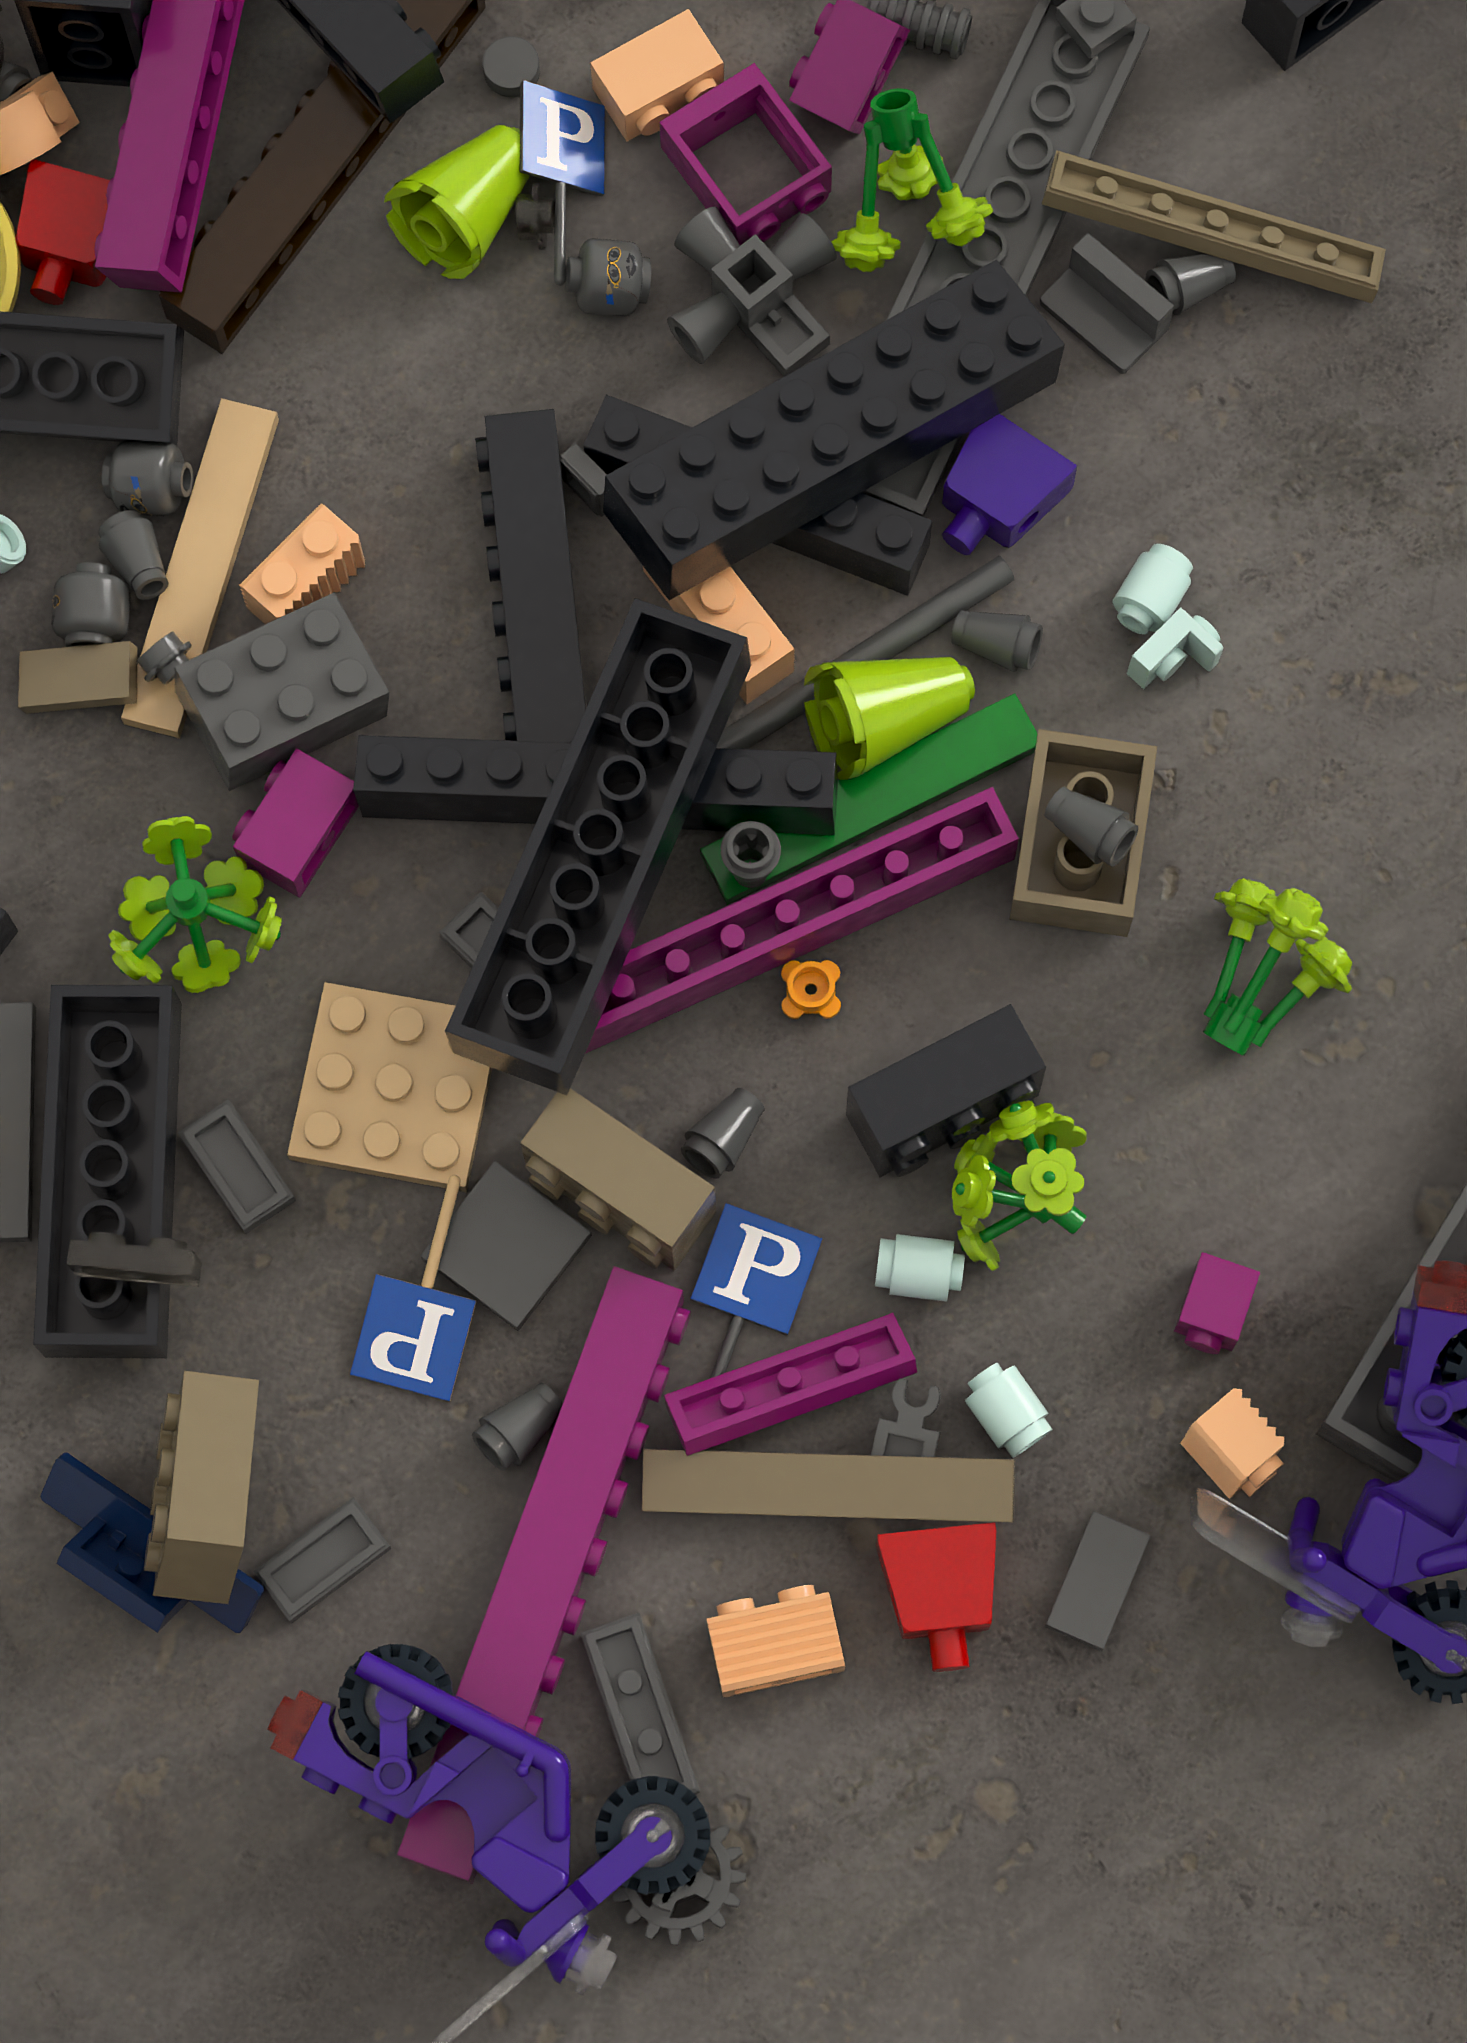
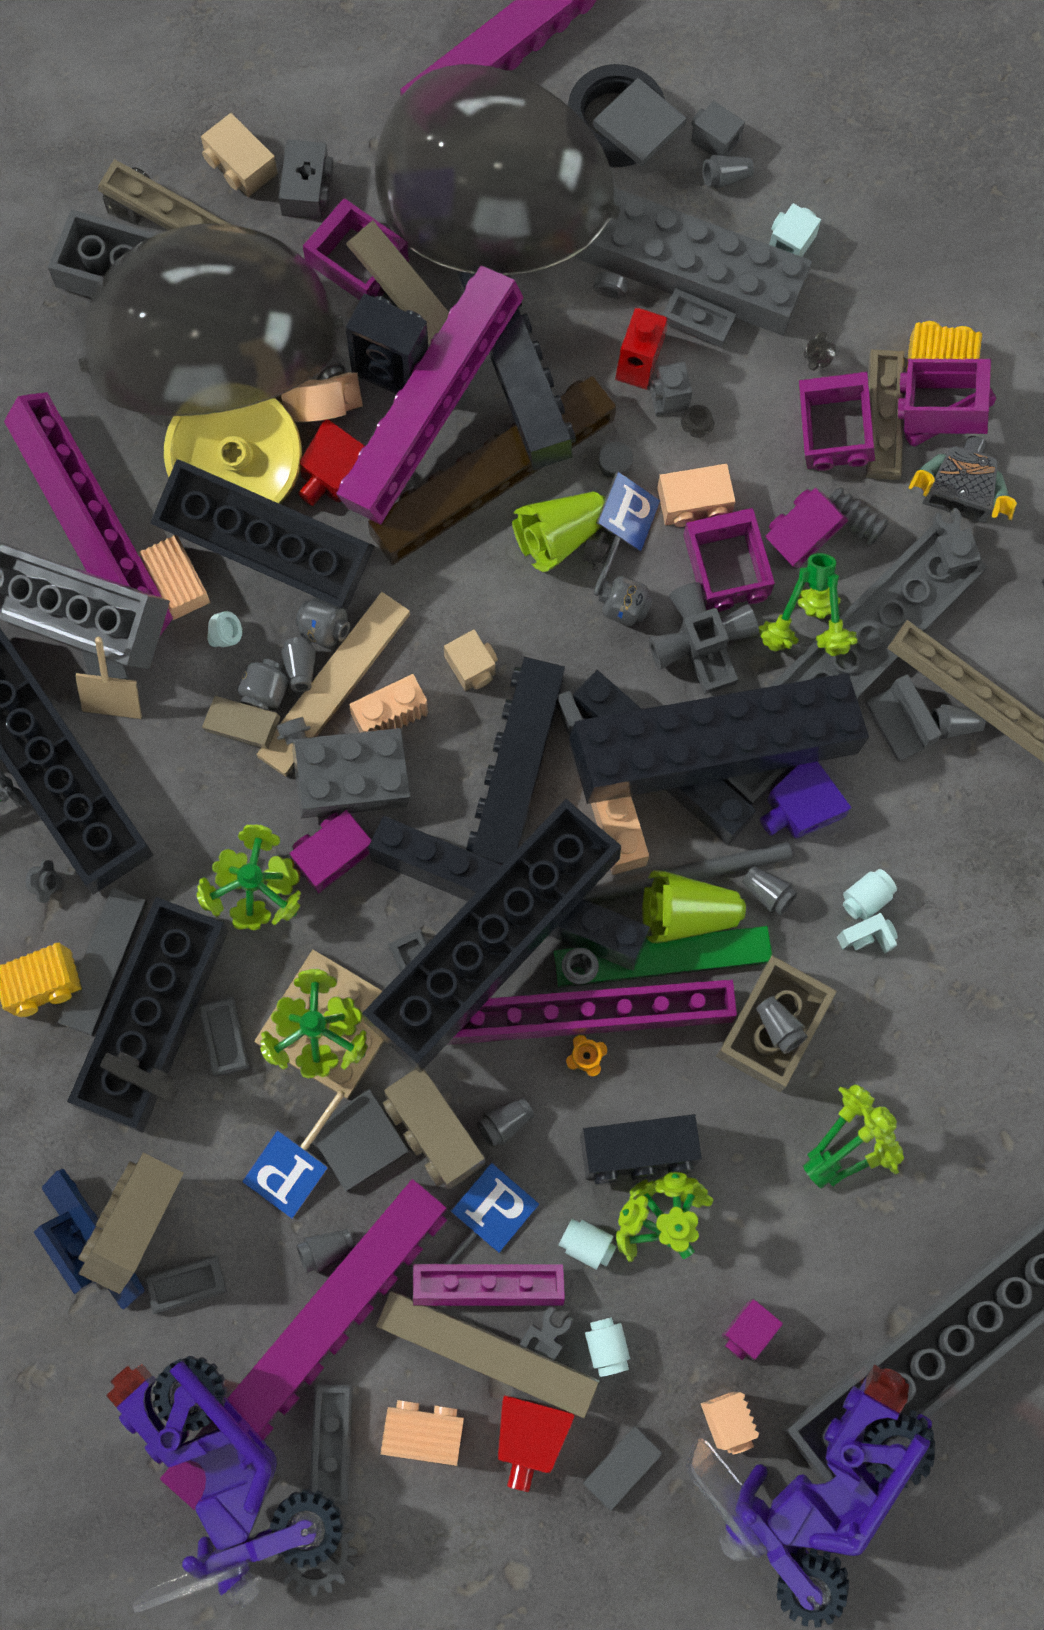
camera: 15 degrees right, 0 degrees up
none -> lime plant [260,969,368,1078]
none -> tan brick [444,630,498,691]

